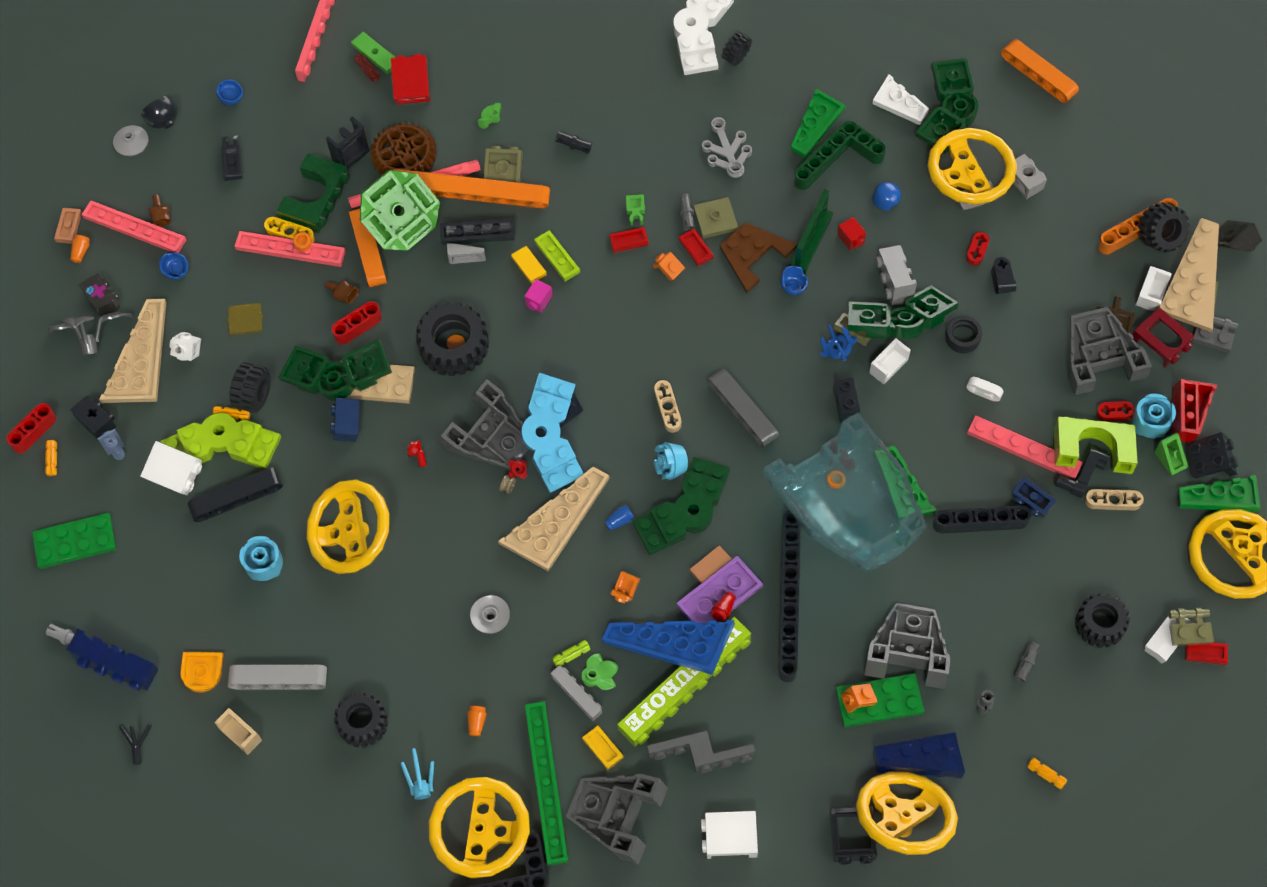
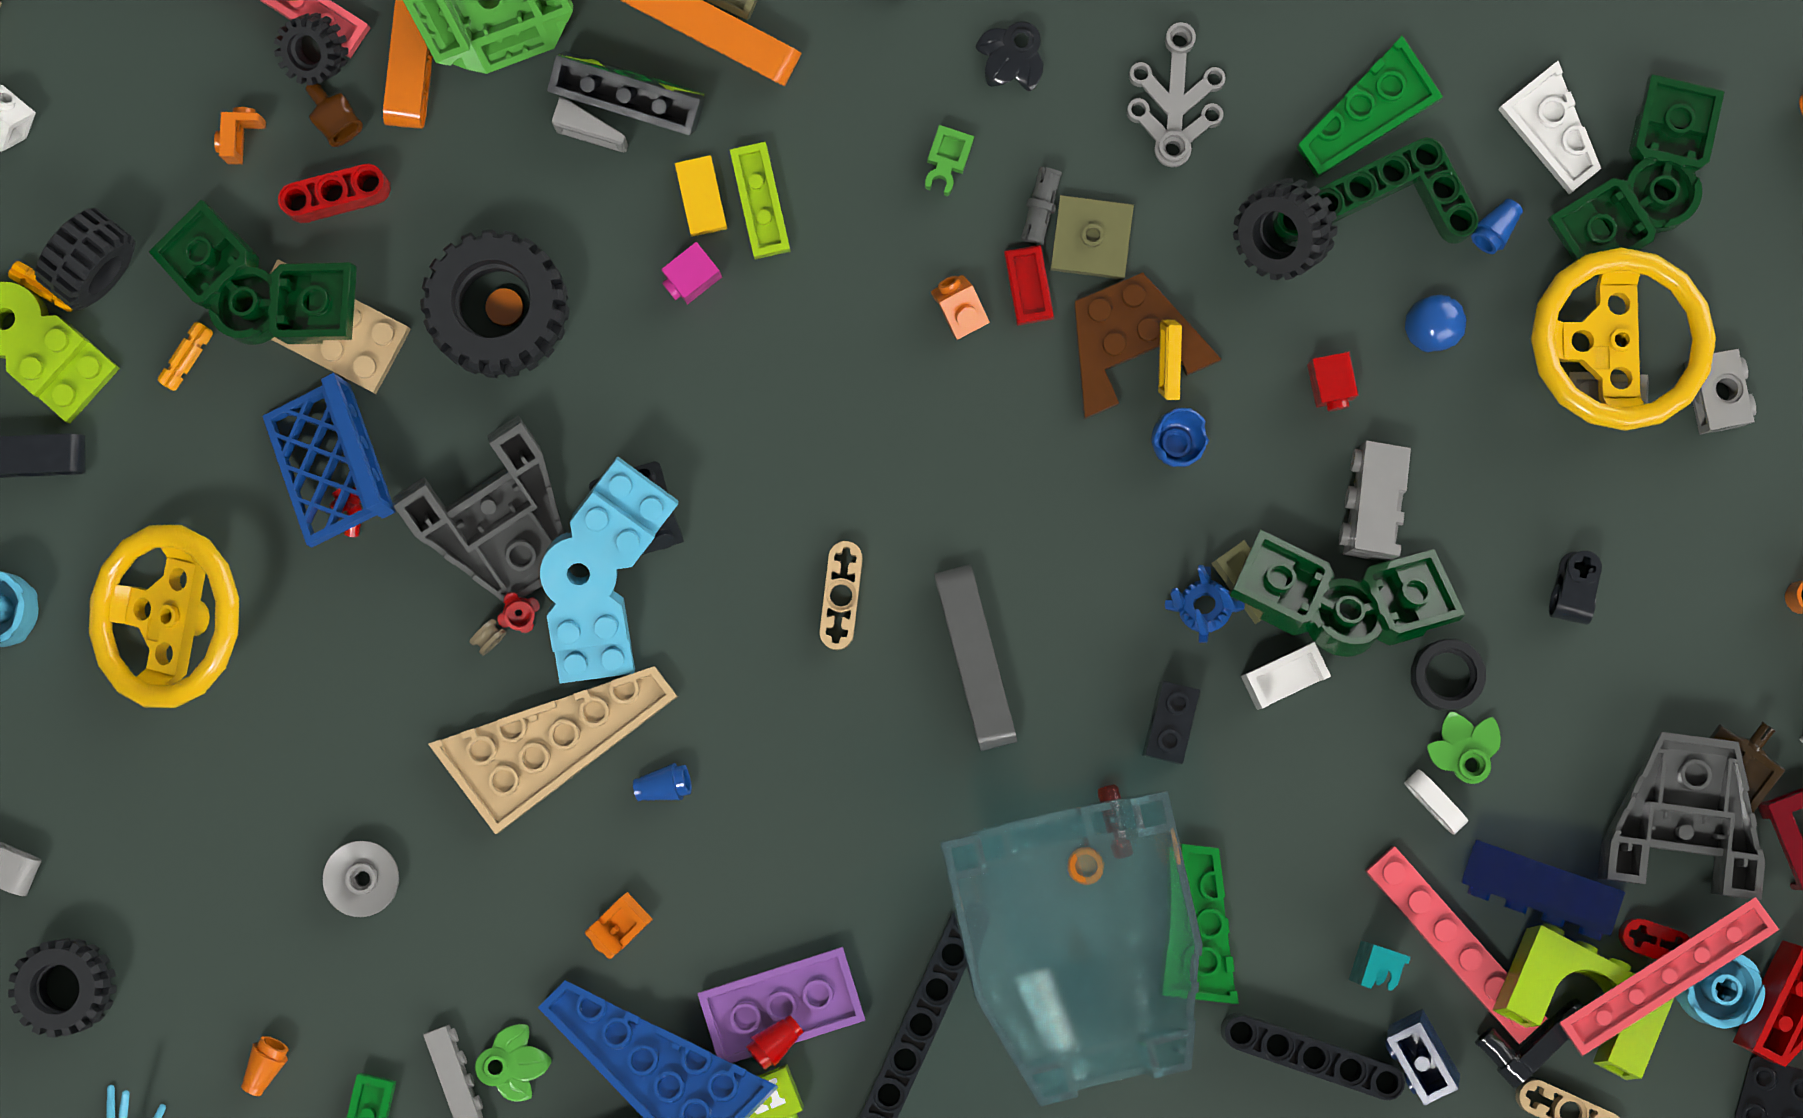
camera: 20 degrees right, 20 degrees up
clear yellow piece [227,303,264,335] -> none
dark blue brick [330,398,359,442] -> none
lime axle [552,640,590,667] -> none
red tile [609,227,649,253] -> none
dark green plate [632,457,730,556] -> none
medium azure cone [654,442,688,480] -> none
nougat tile [690,545,732,584] -> none
dark green fence [789,189,833,274] -> none
red beam [966,232,989,266] -> none
bright green slope [1154,433,1188,475] -> none
none -> light orange axle [158,322,213,391]
none -> orange bracket [214,107,266,165]
none -> blue fence [262,373,396,548]
none -> black tyre [274,13,348,85]
none -> black plate [976,22,1044,92]
none -> yellow tile [1158,320,1182,400]
none -> black tyre [1233,178,1338,280]
none -> teal hinge [1349,940,1411,991]
none -> bright green plate [1427,712,1501,784]
none -> clear blue wedge [1461,840,1626,941]
none -> blue cone [1471,199,1523,254]
none -> coral plate [1559,897,1779,1056]

